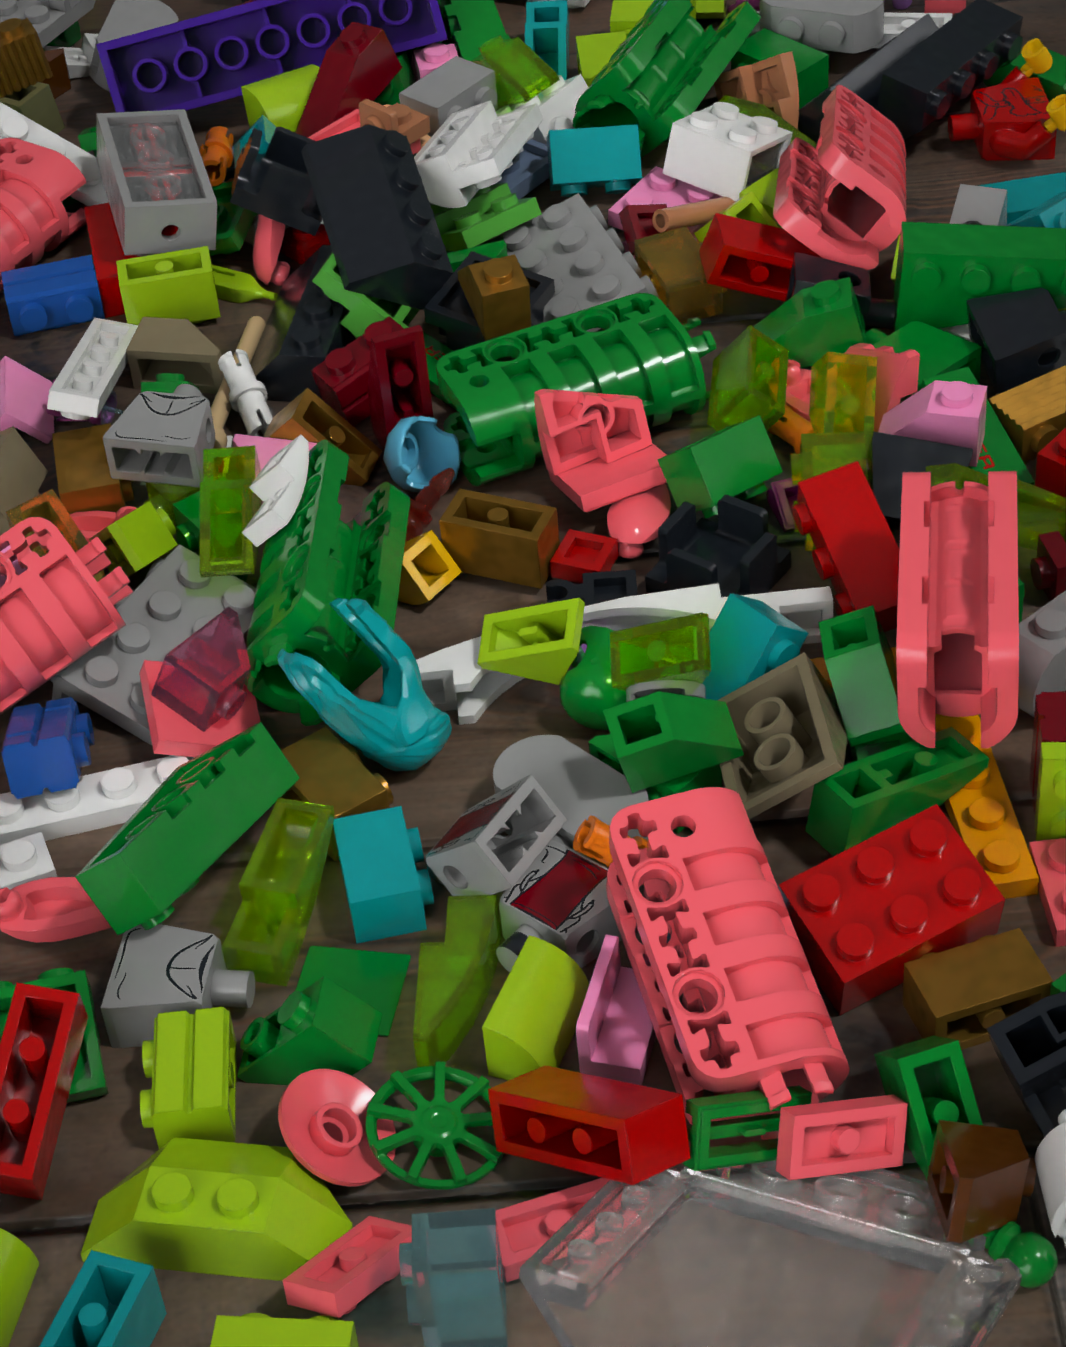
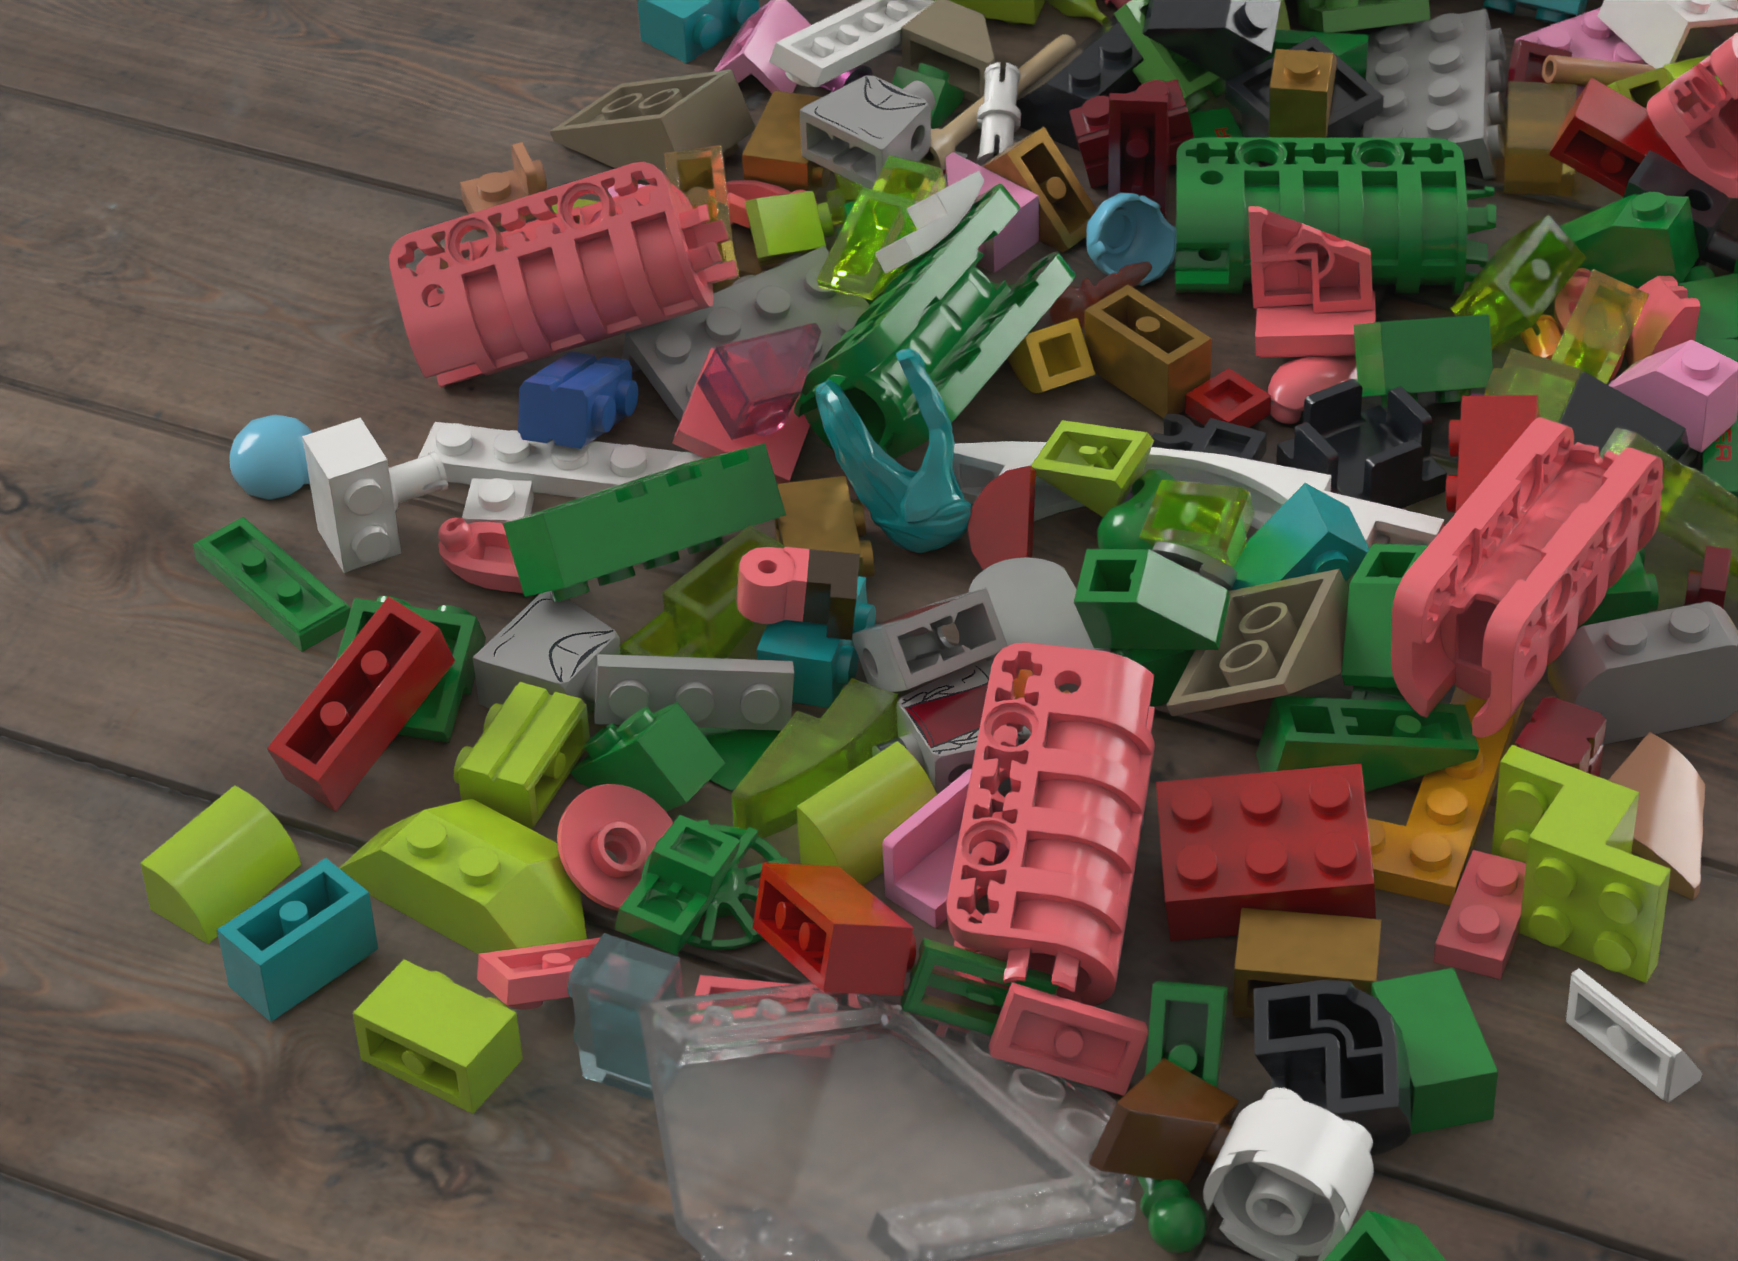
camera: 25 degrees right, 0 degrees up
none -> light grey plate [594,654,794,731]
none -> green slope [615,815,741,956]
none -> leg [736,547,860,640]
none -> red tile [968,465,1036,570]

